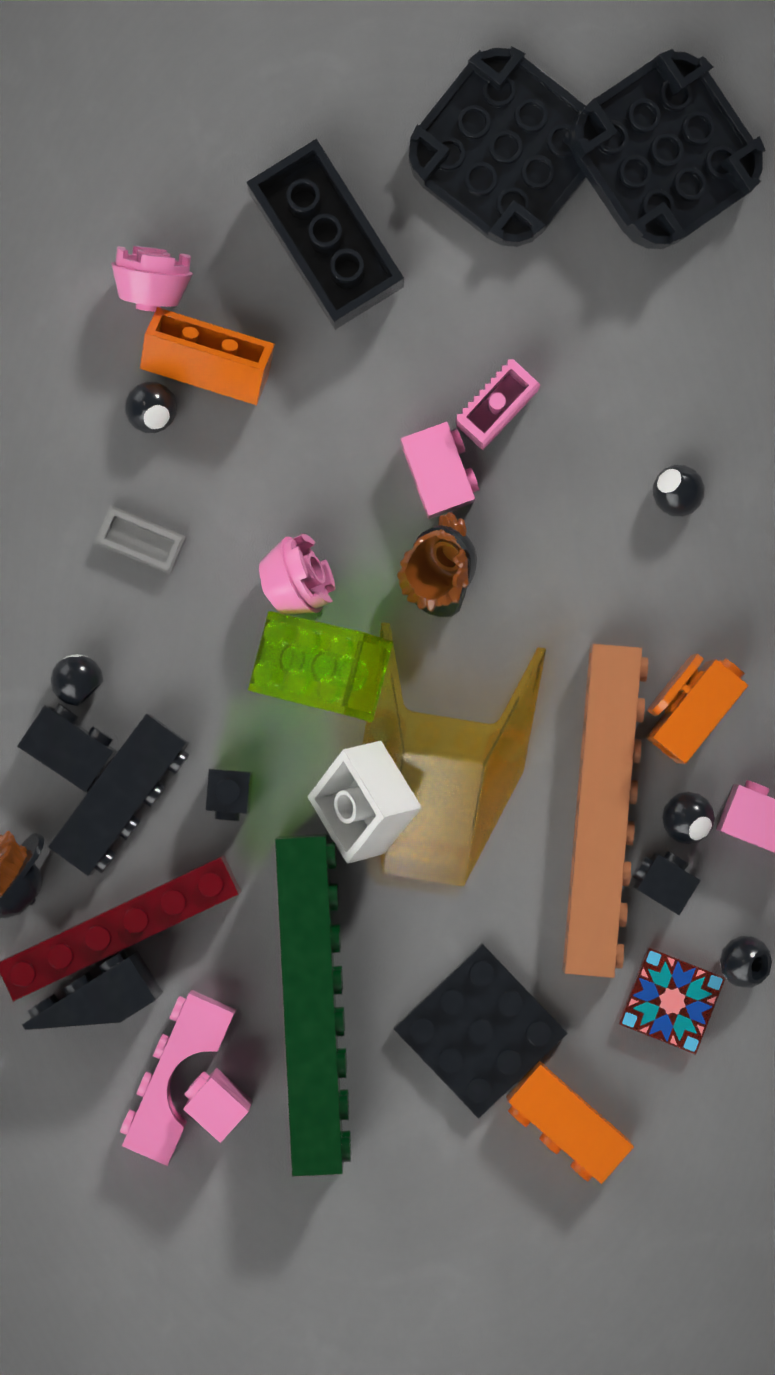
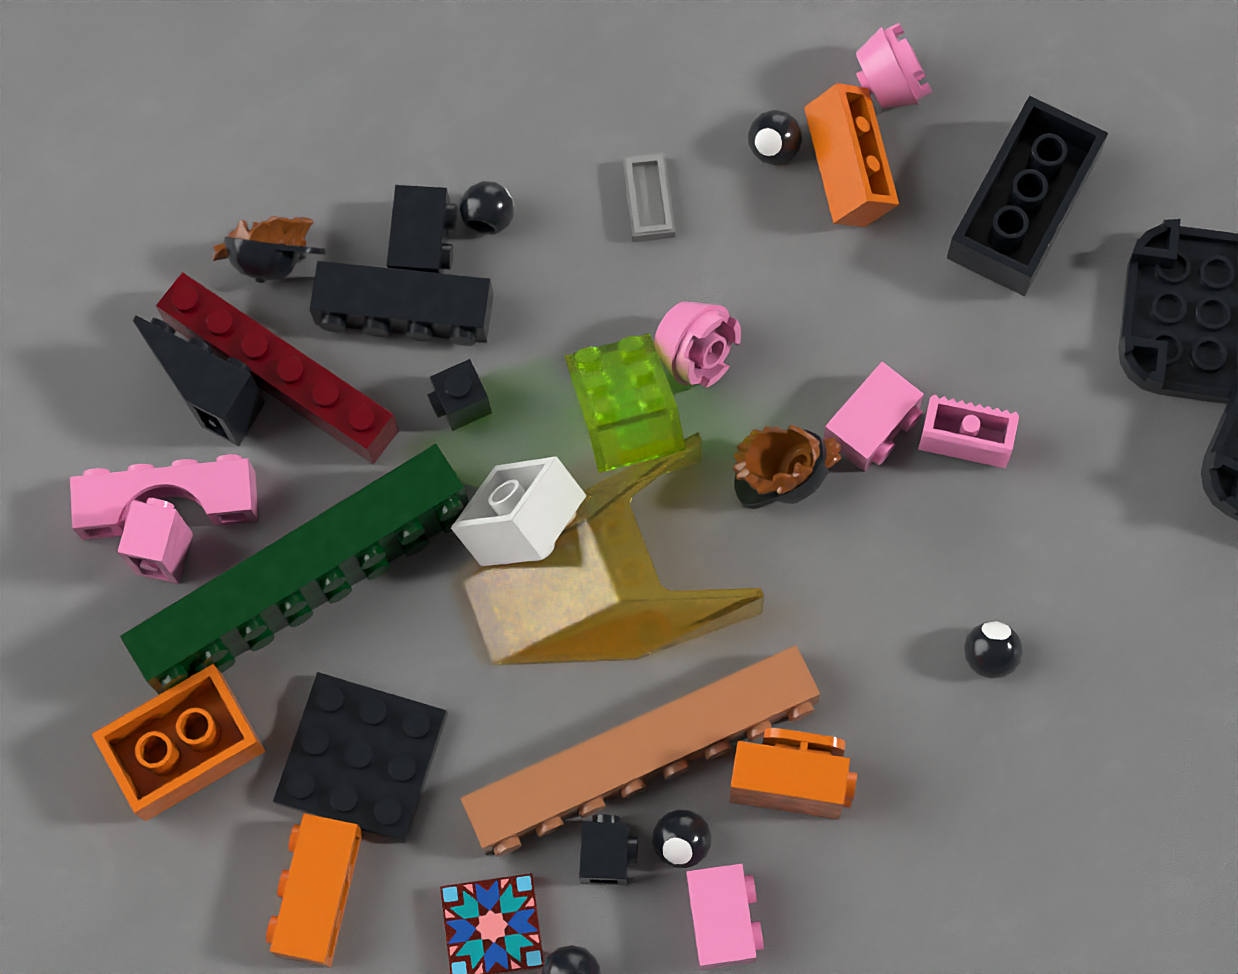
camera: 65 degrees right, 15 degrees down
none -> orange brick [91,664,266,822]

